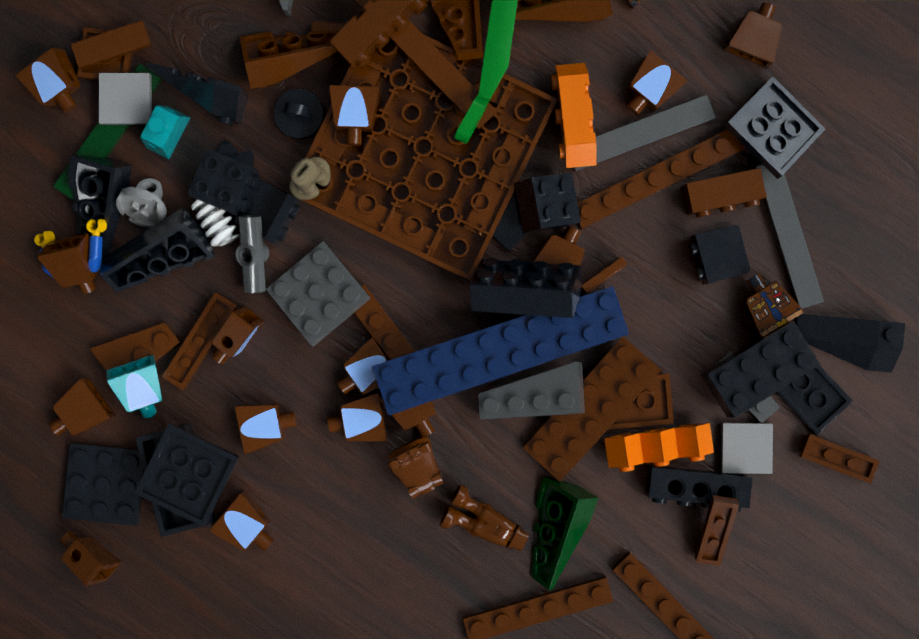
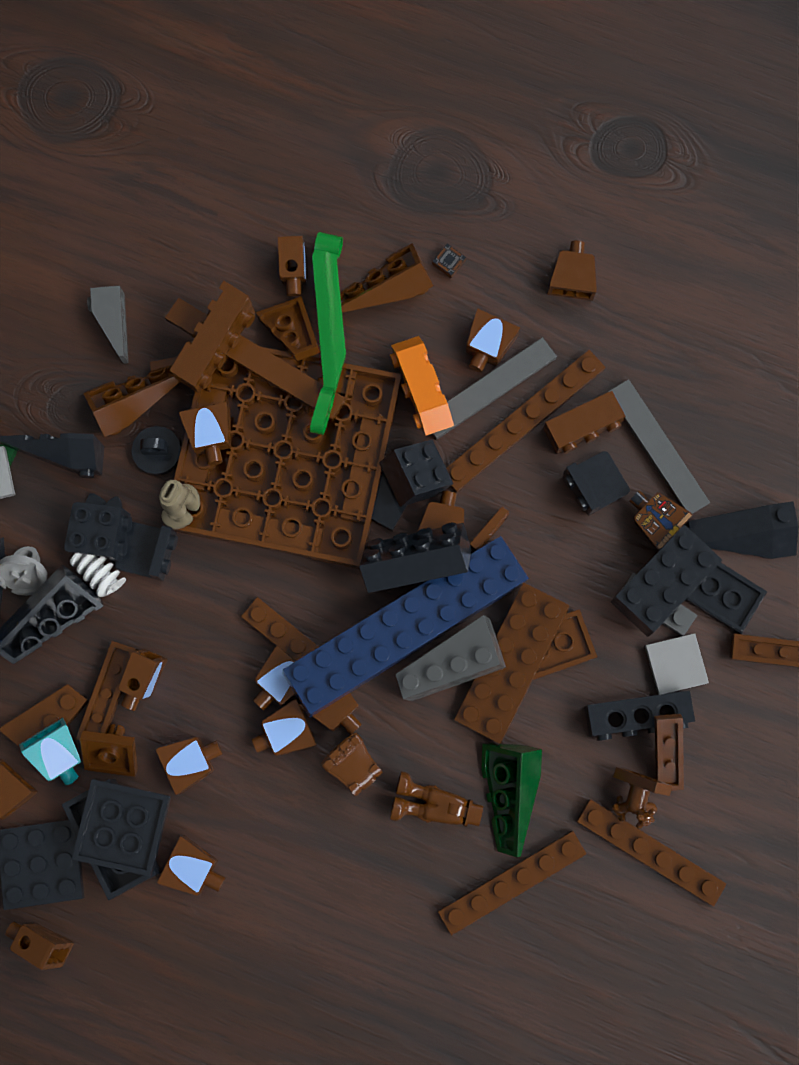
camera: 20 degrees left, 10 degrees down
teal torso [140,105,190,159] -> none
dark grey piece [235,215,269,293] -> none
dark grey plate [266,241,371,347] -> none
orange brick [604,423,714,472] -> none
plate [724,76,826,179] -> none
none -> reddish brown tile [80,724,138,777]
none -> reddish brown piece [612,767,672,829]

